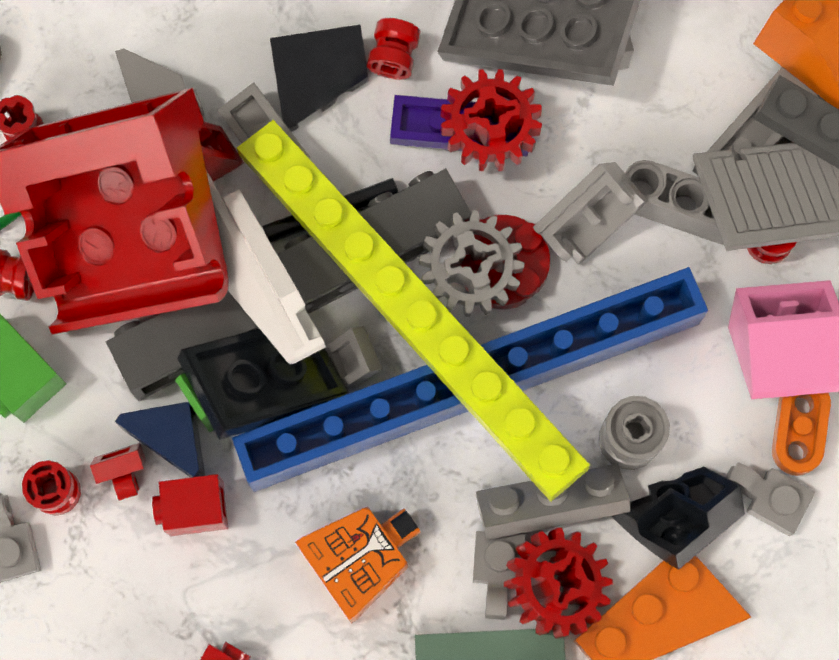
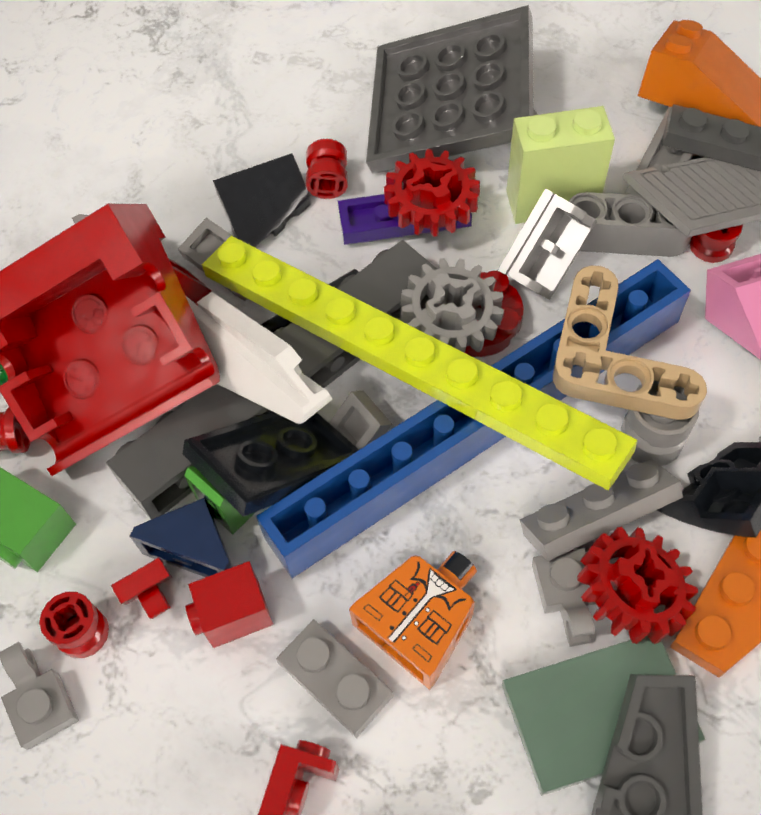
camera: 10 degrees left, 15 degrees down
none -> light grey plate [276,619,393,738]
none -> yellowish green brick [506,106,615,224]
none -> tan beam [553,265,707,420]

